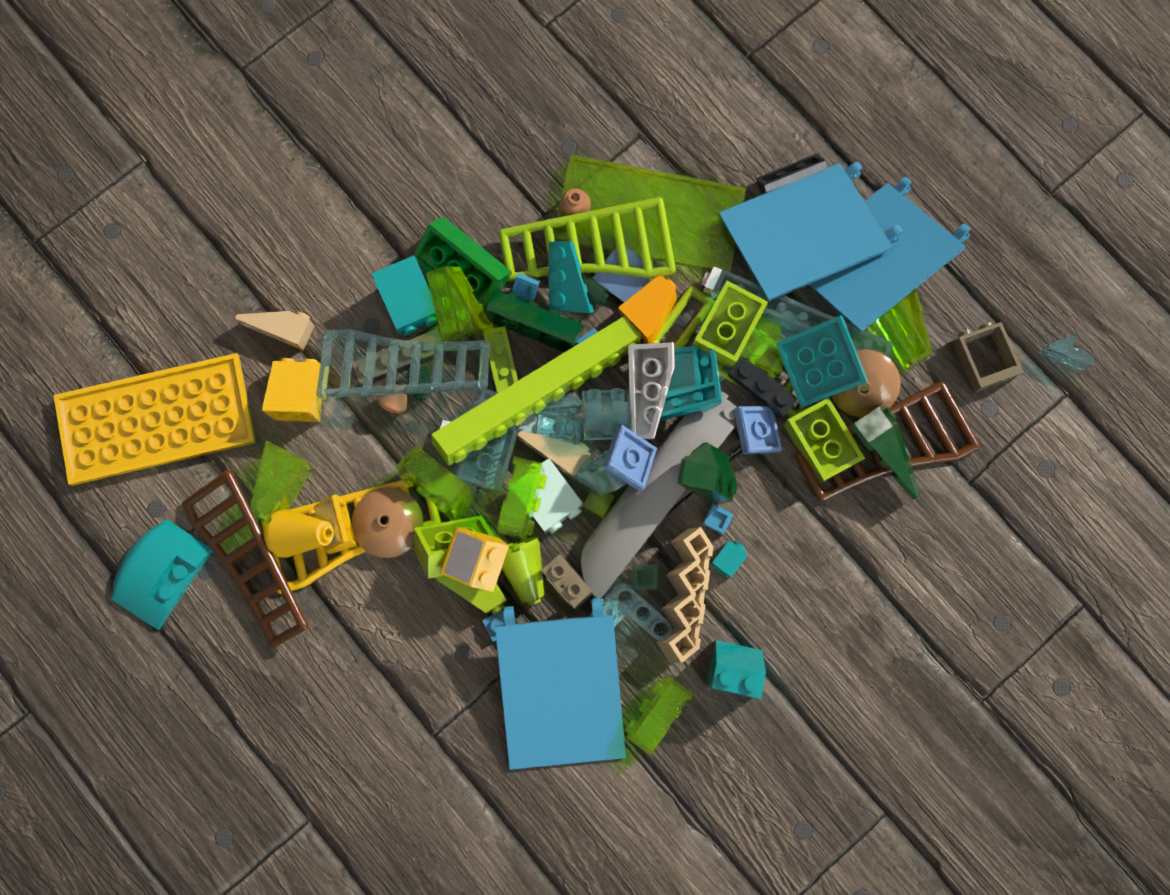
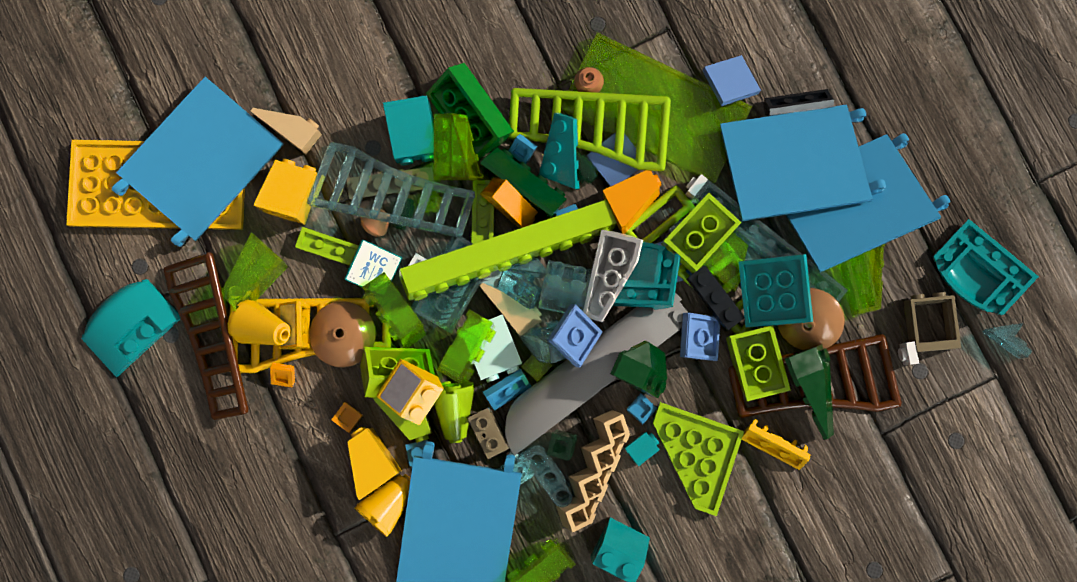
camera: 15 degrees right, 5 degrees up
none -> dark azure flag [112,77,284,247]
none -> light orange plate [270,363,295,388]
none -> lime plate [295,227,359,266]
none -> light orange plate [331,402,363,433]
none -> white tile [344,239,402,297]
none -> yellow slope [348,427,402,500]
none -> yellow cone [354,474,411,537]
none -> clear neon green plant [418,189,443,213]
none -> light orange slope [480,177,538,228]
none -> dark azure plate [483,369,532,410]
none -> lime plate [652,402,744,516]
none -> medium blue tile [703,55,761,106]
none -> yellow plate [742,419,811,470]
none -> white plate [898,341,919,366]
none -> teal slope [933,219,1039,315]

